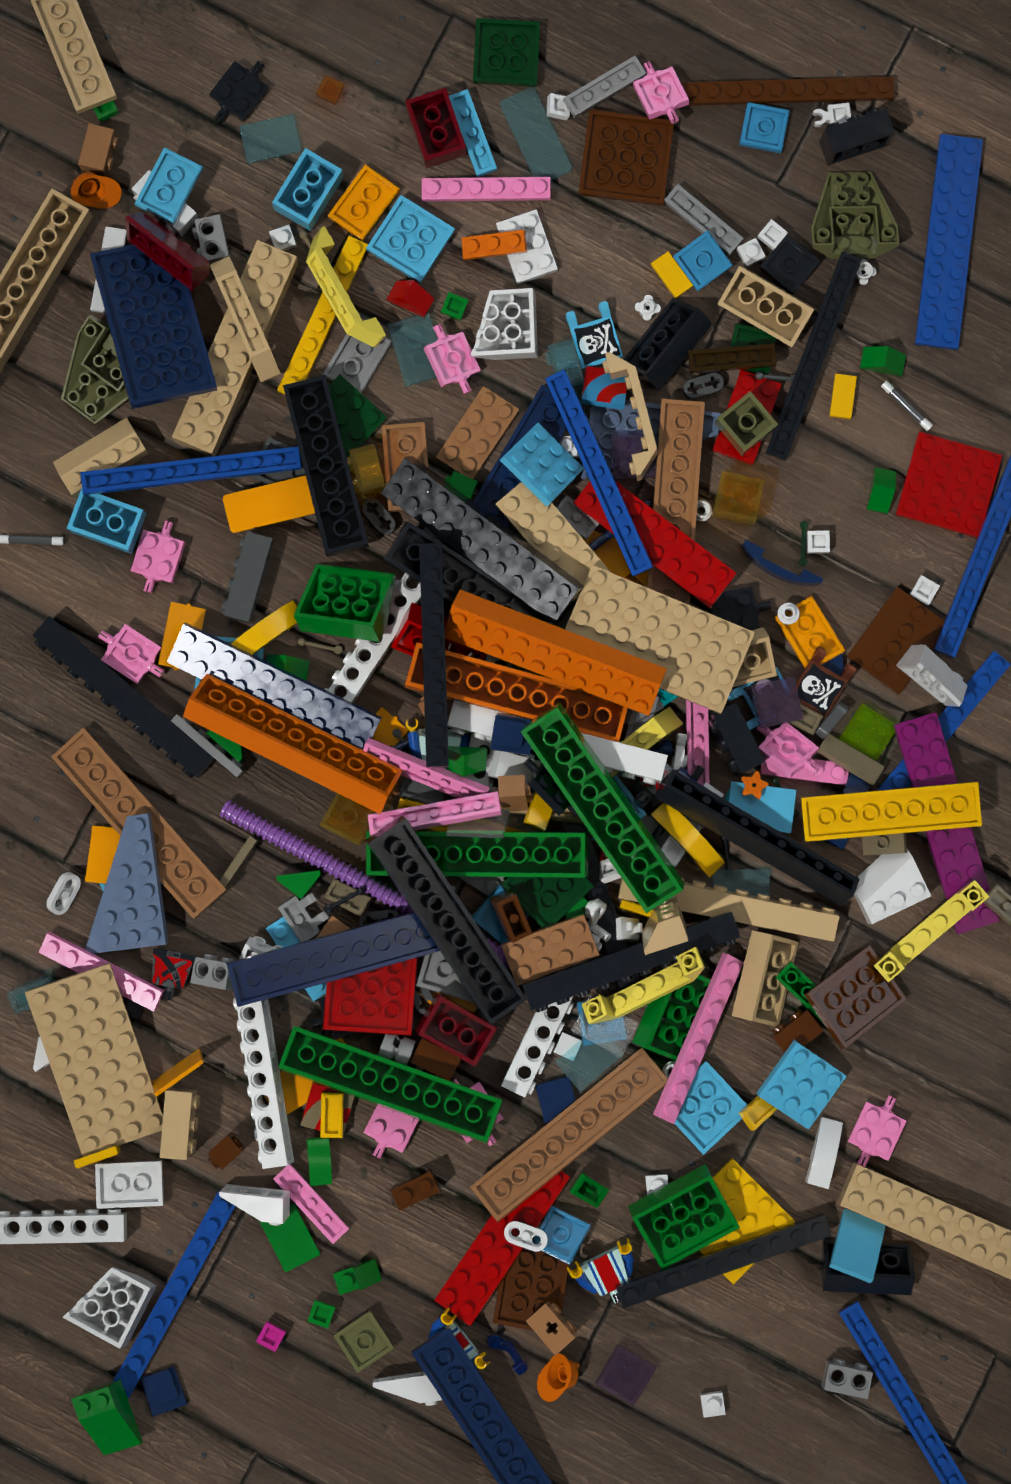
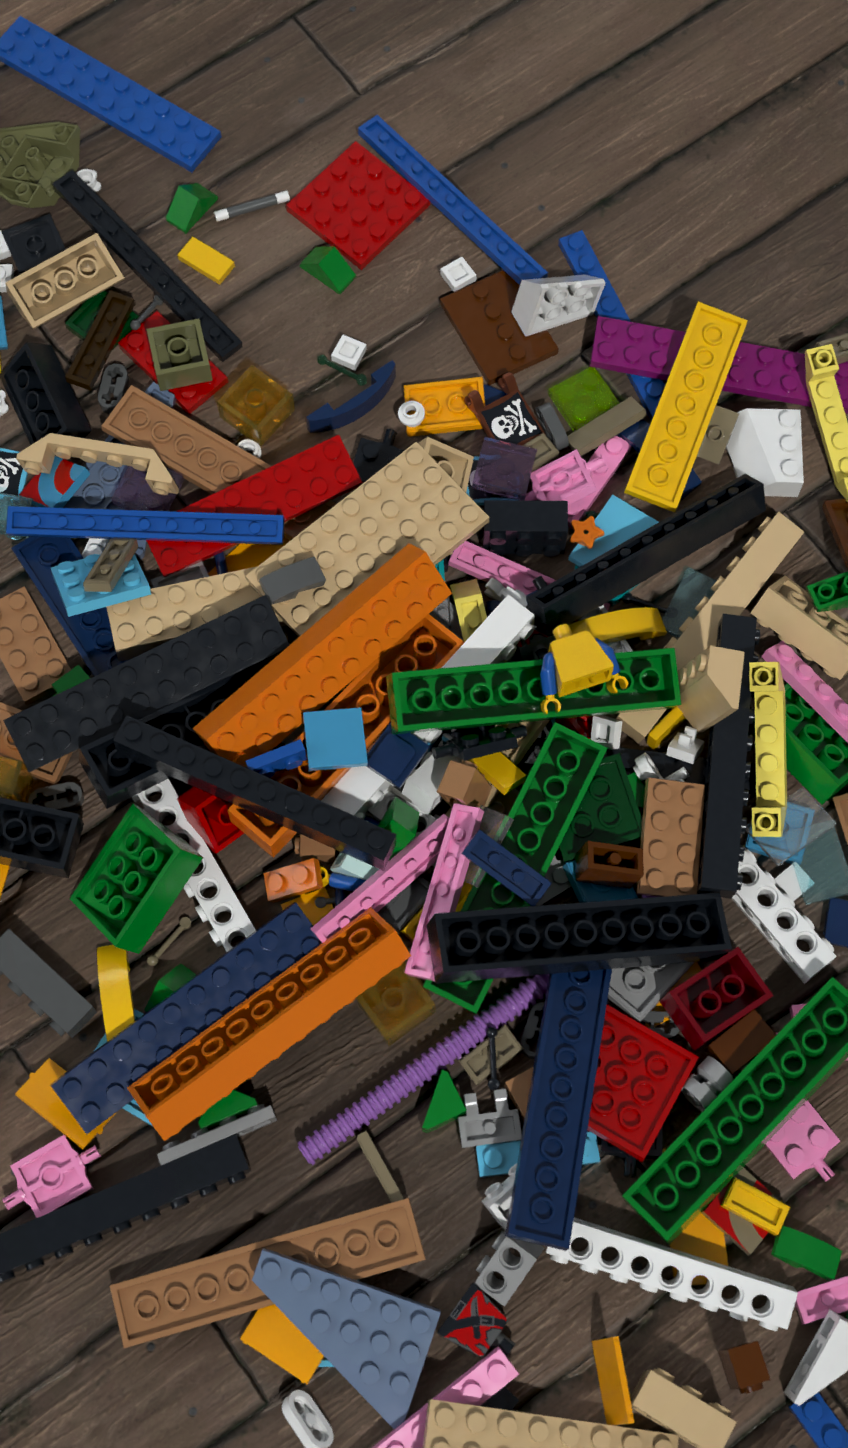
camera: 60 degrees left, 15 degrees down
none -> dark tan tile [83,538,138,592]
none -> blue plate [245,739,307,778]
none -> dark grey slope [259,557,326,605]
none -> orange plate [263,858,323,903]
none -> dark azure tile [303,707,368,771]
none -> dark blue plate [461,829,551,906]
none -> yellow torso [540,624,628,714]

